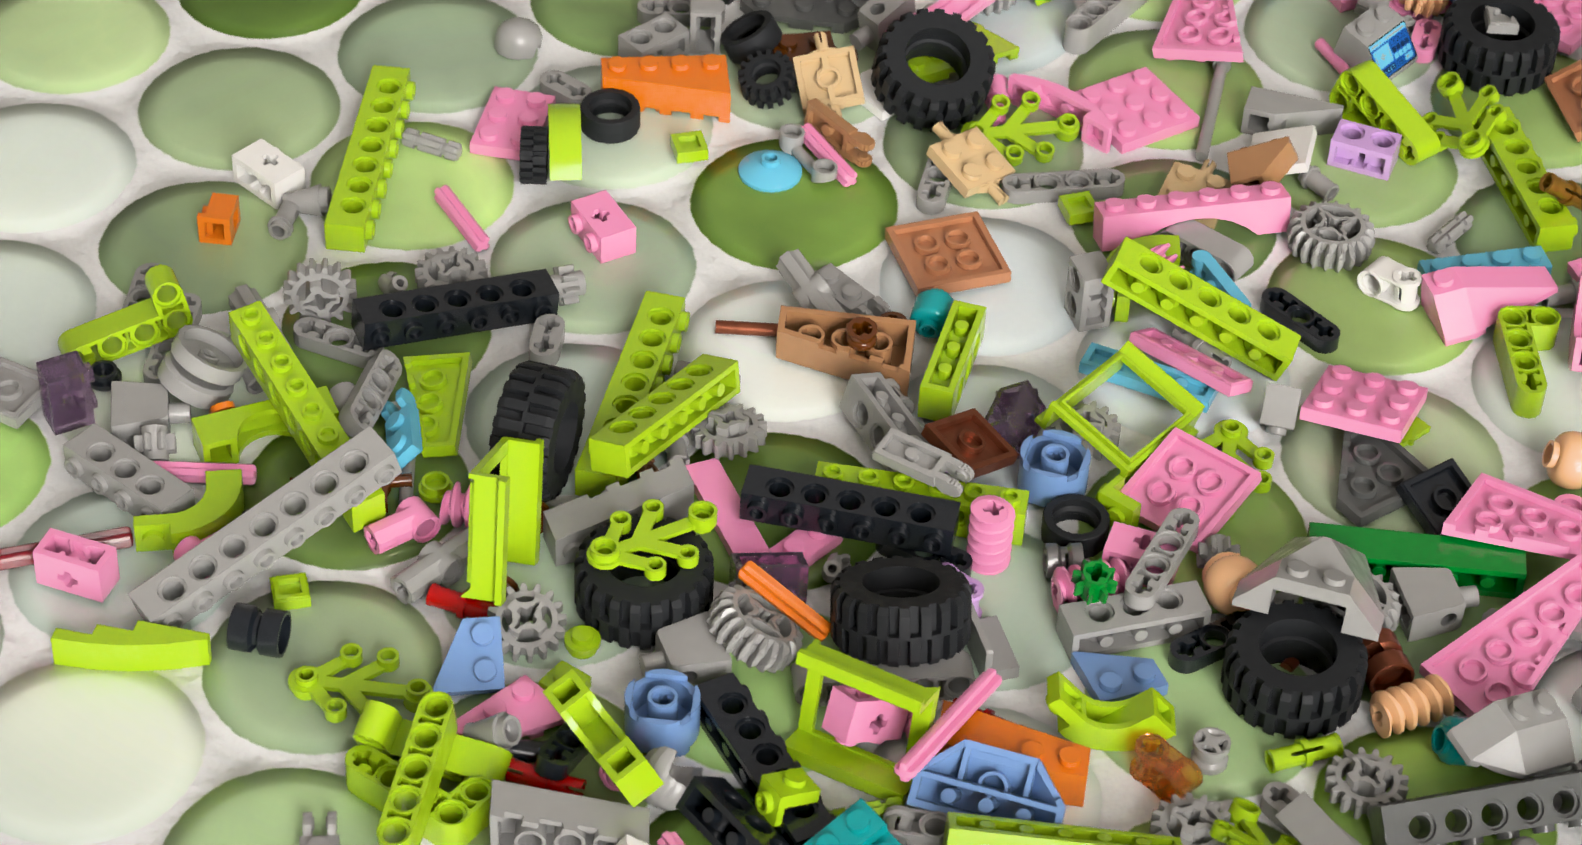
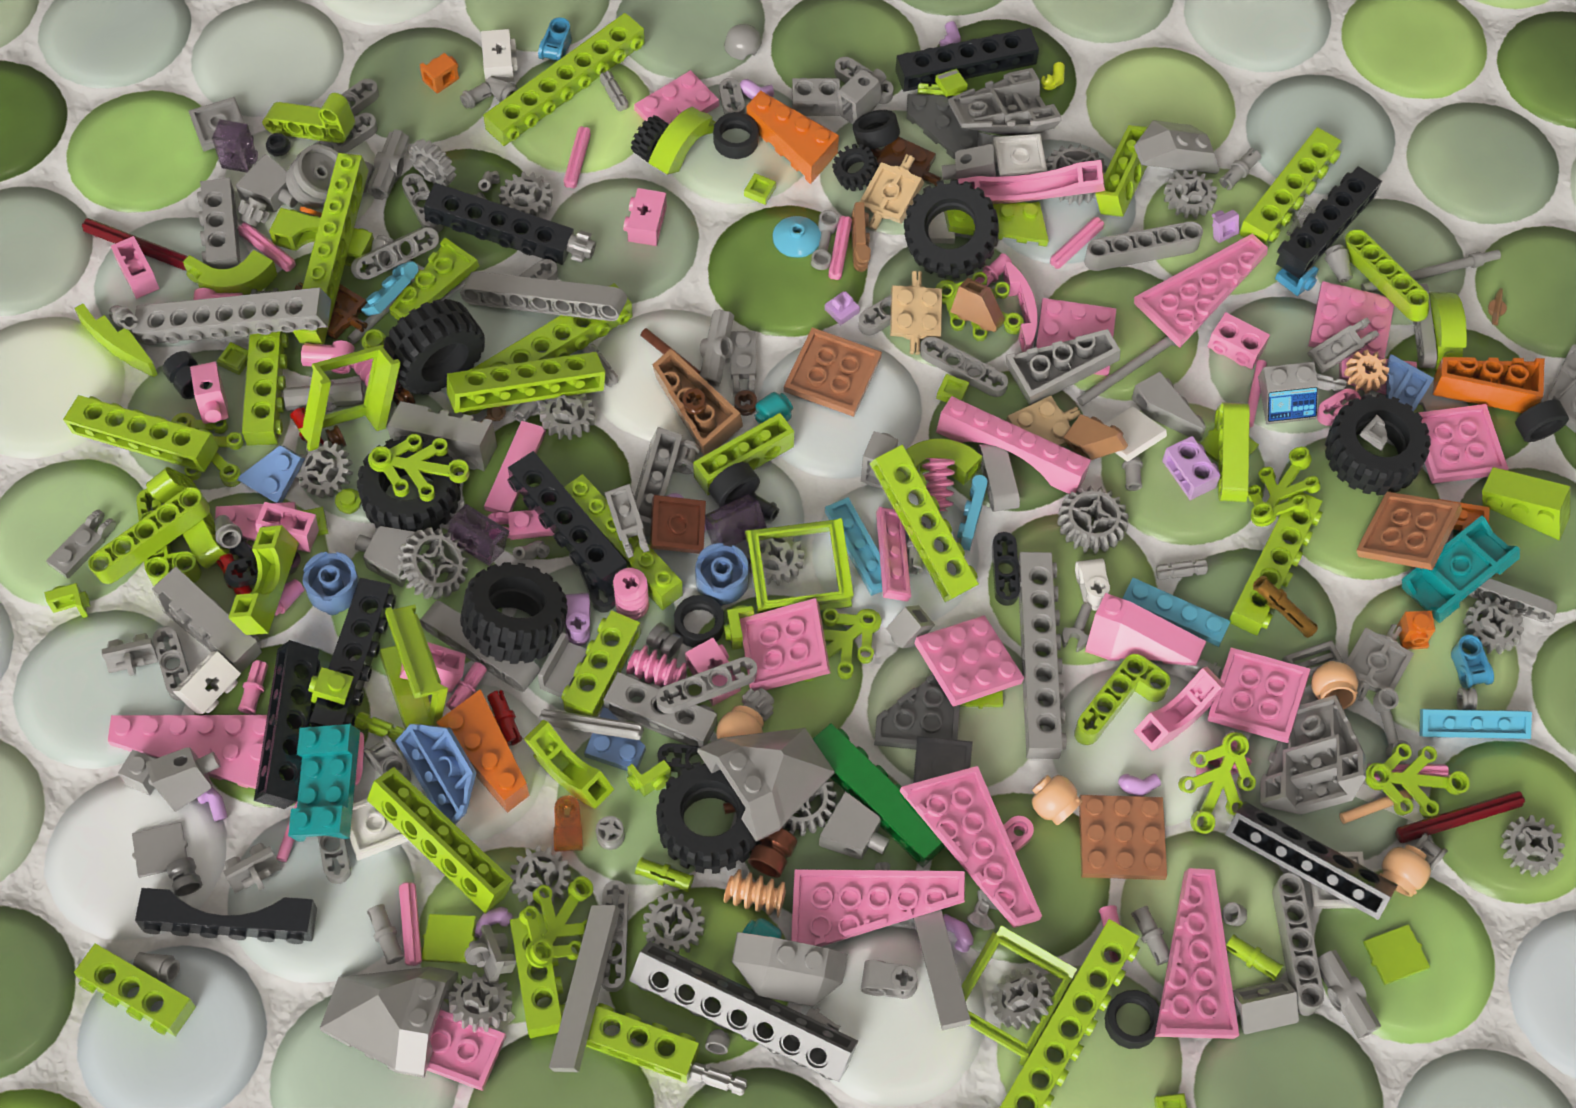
camera: 40 degrees right, 20 degrees up
light grey hair [644,746,703,811] -> none
orange axle [737,561,831,642] -> none
bright pink axle [894,668,1002,782] -> none
green gear [1071,559,1118,605] -> none
none -> lime brick [63,395,219,472]
none -> light grey pin [109,305,138,330]
none -> bright pink torso [190,361,229,424]
none -> lime brick [242,331,289,446]
none -> bright pink brick [255,502,319,553]
none -> light grey beam [460,272,627,321]
none -> dark azure piece [538,17,572,61]
none -> light grey axle [539,709,644,740]
none -> lime brick [561,610,641,717]
none -> lime bracket [626,760,671,797]
none -> black tyre [708,462,760,510]
none -> lavender arm [740,79,774,100]
none -> lavender tile [825,291,860,326]
none -> medium nougat slope [950,278,1005,332]
none -> light grey wedge [1006,329,1120,406]
none -> light grey brick [1018,552,1067,759]
none -> bright pink axle [1050,217,1104,269]
none -> light grey bar [1061,604,1092,652]
none -> bright pink brick [1208,312,1270,370]

